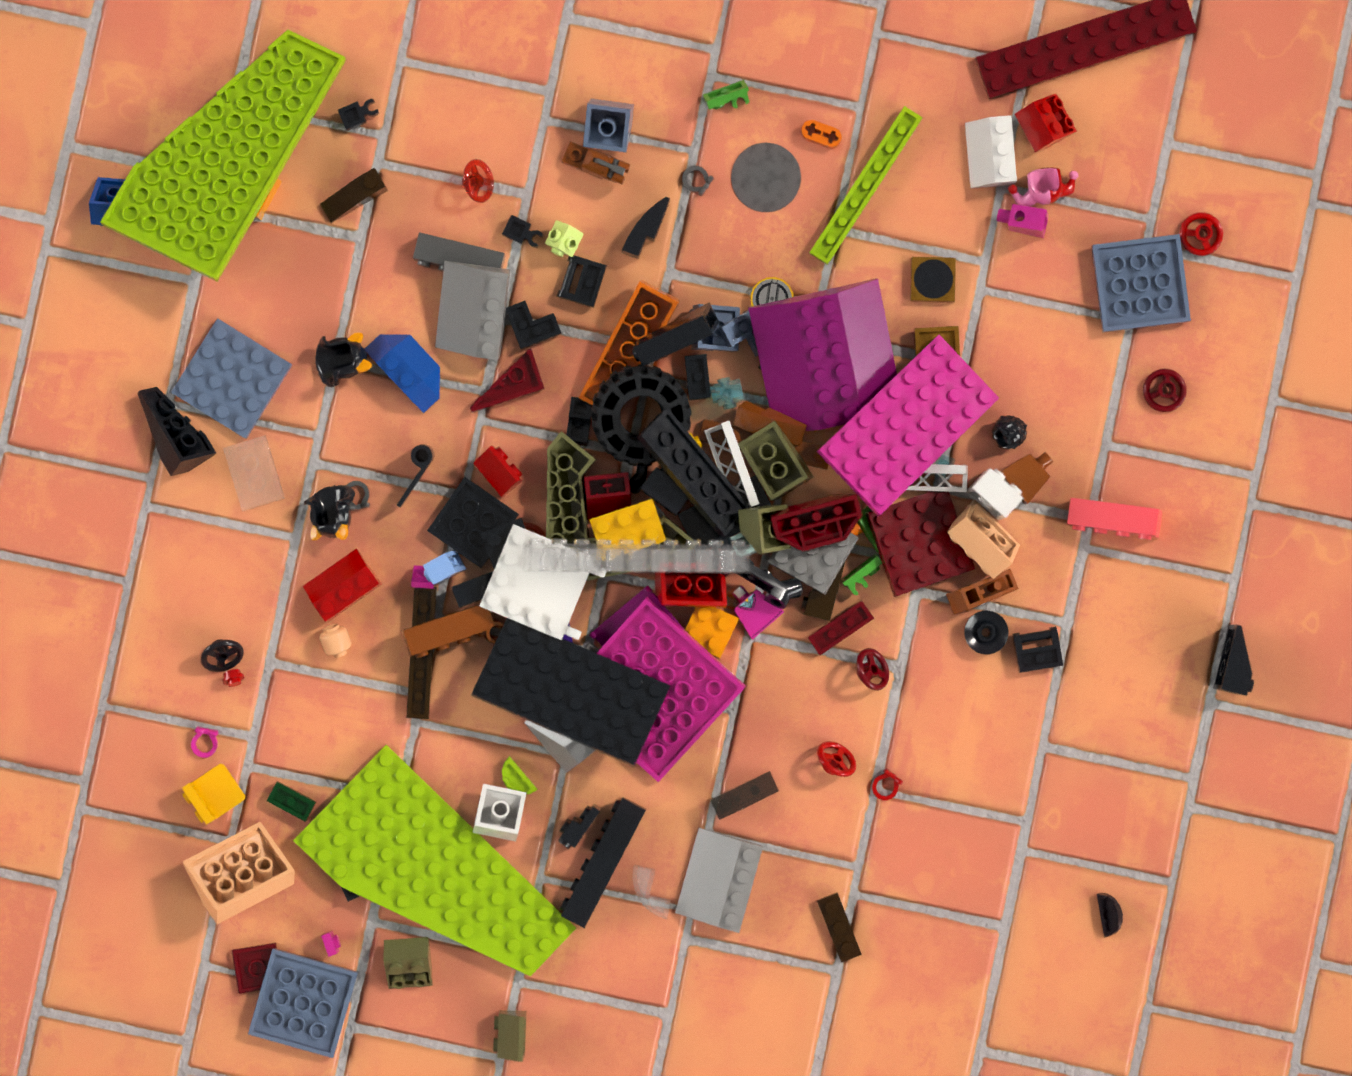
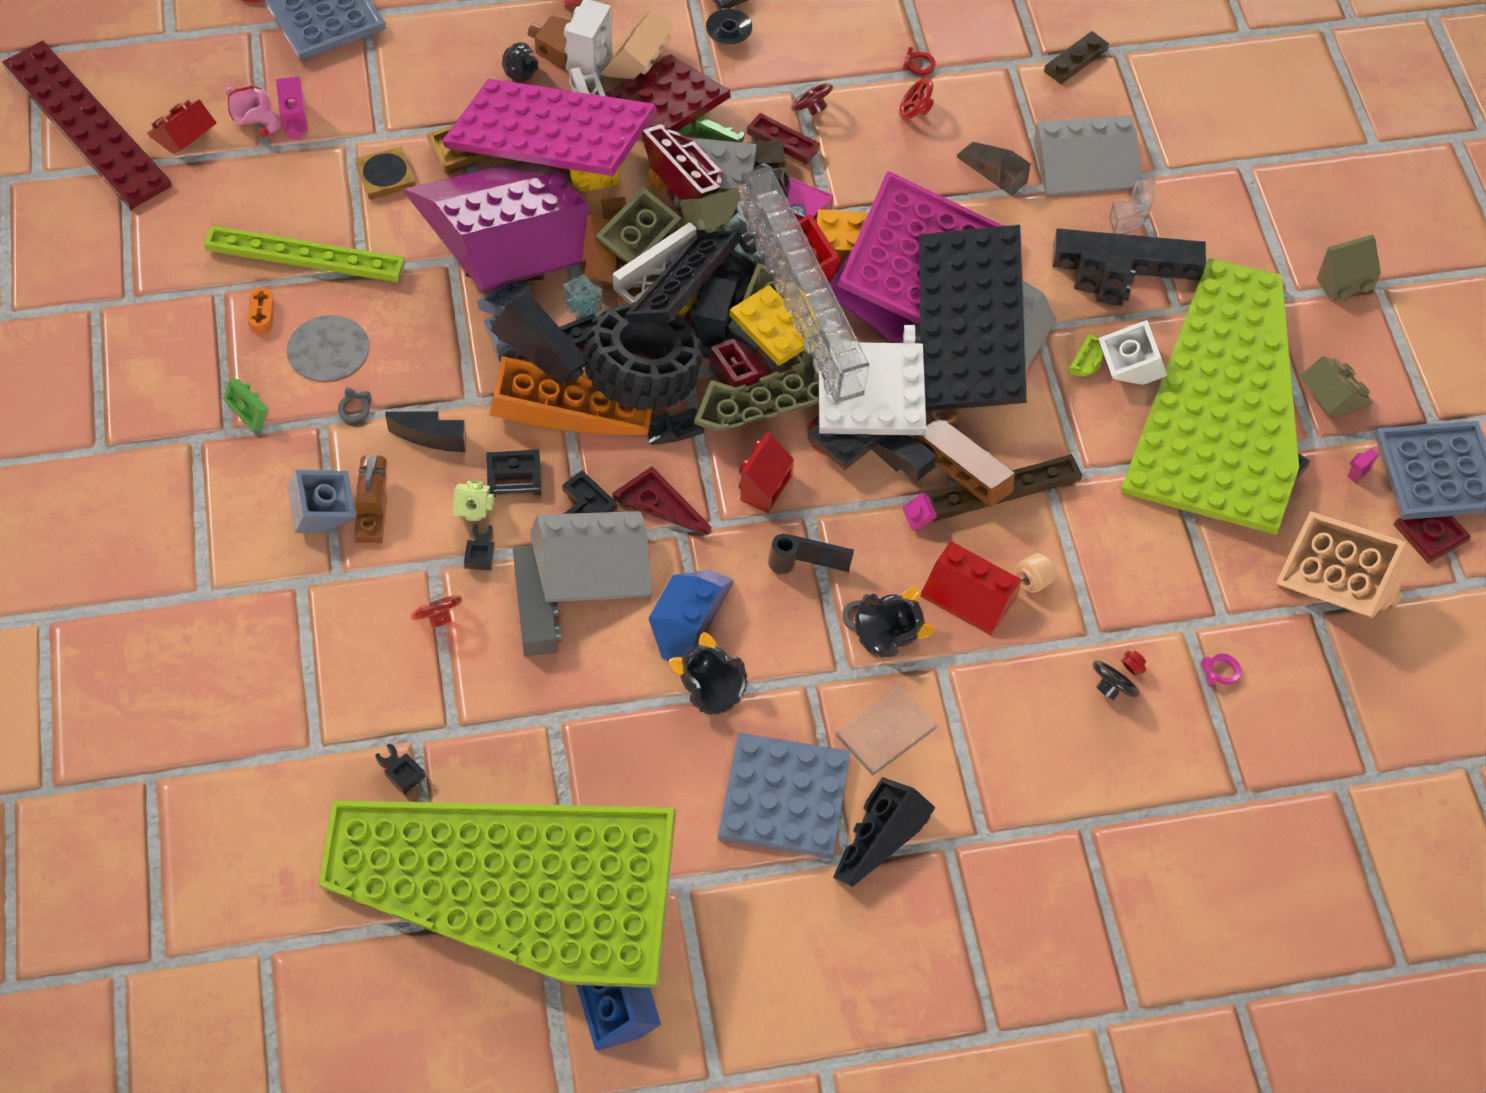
camera: 115 degrees left, 30 degrees down
yellow bracket [182,763,246,825] -> none
dark green plate [267,781,316,822] -> none
dark brown slope [320,168,388,223] -> none
light blue slope [423,550,466,585] -> none
black plate [427,477,519,568] -> none
tile [750,277,794,307] -> none
dark orange slope [946,569,1018,615] -> none
white slope [965,115,1017,189] -> none

